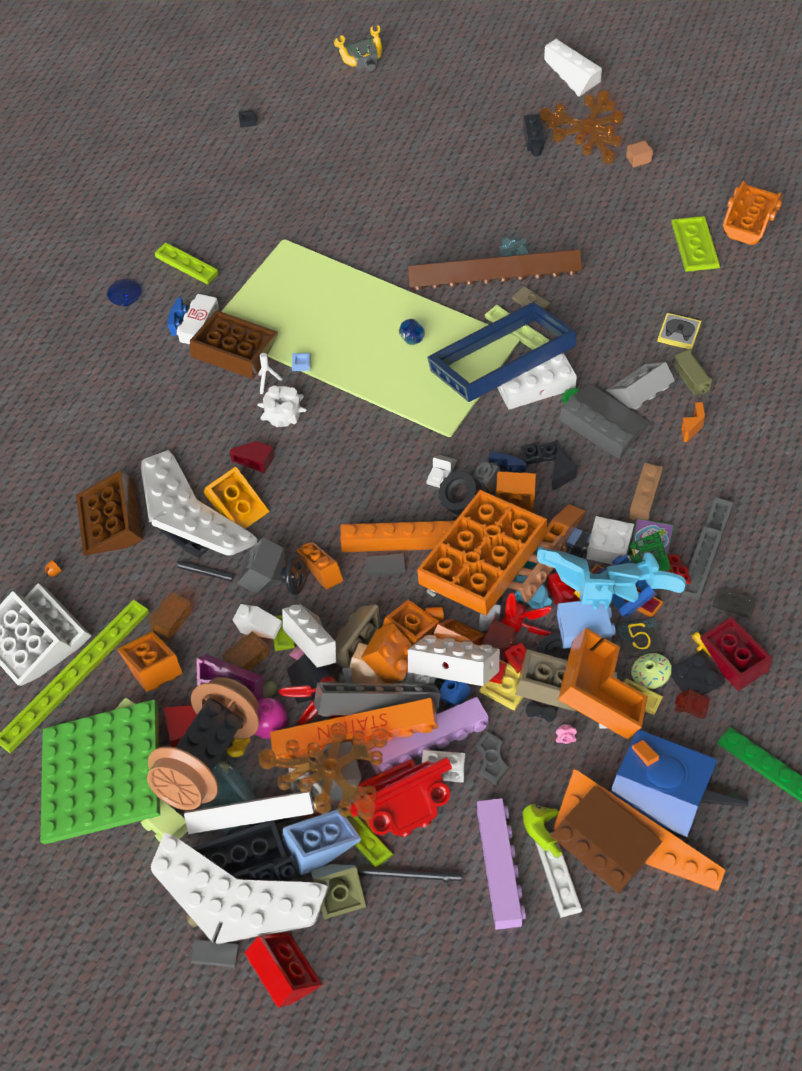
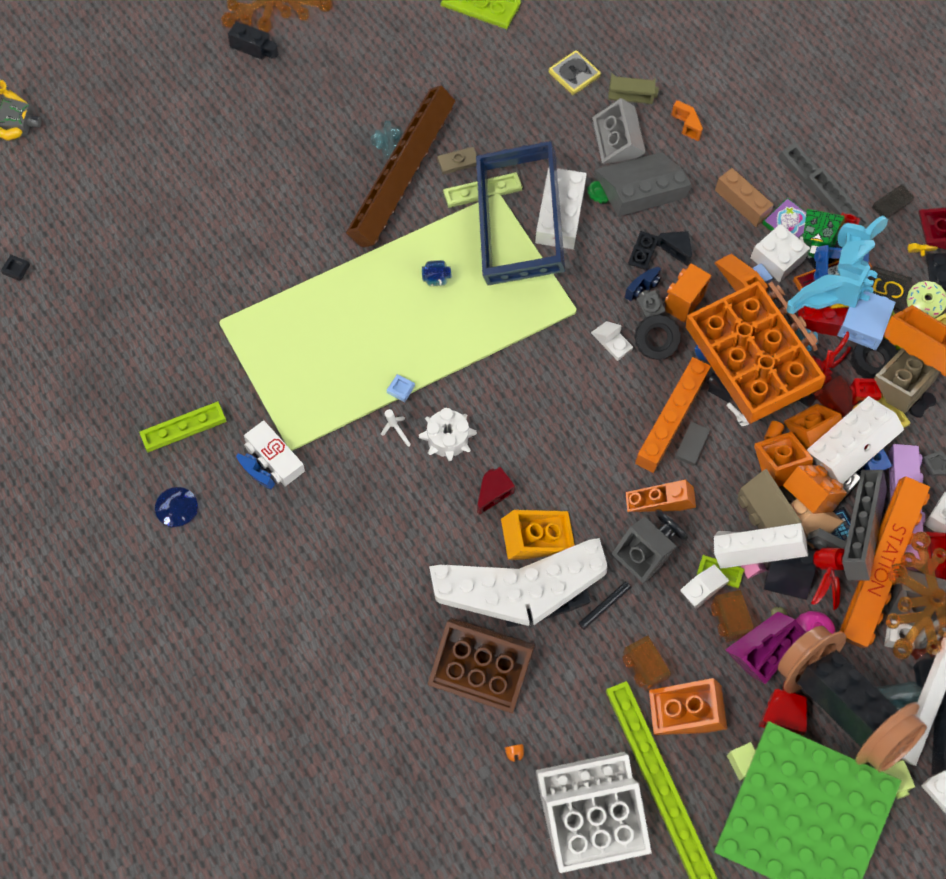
camera: 65 degrees left, 10 degrees up
reddish brown slope [189,310,278,379] -> none
black plate [570,531,590,558] -> none

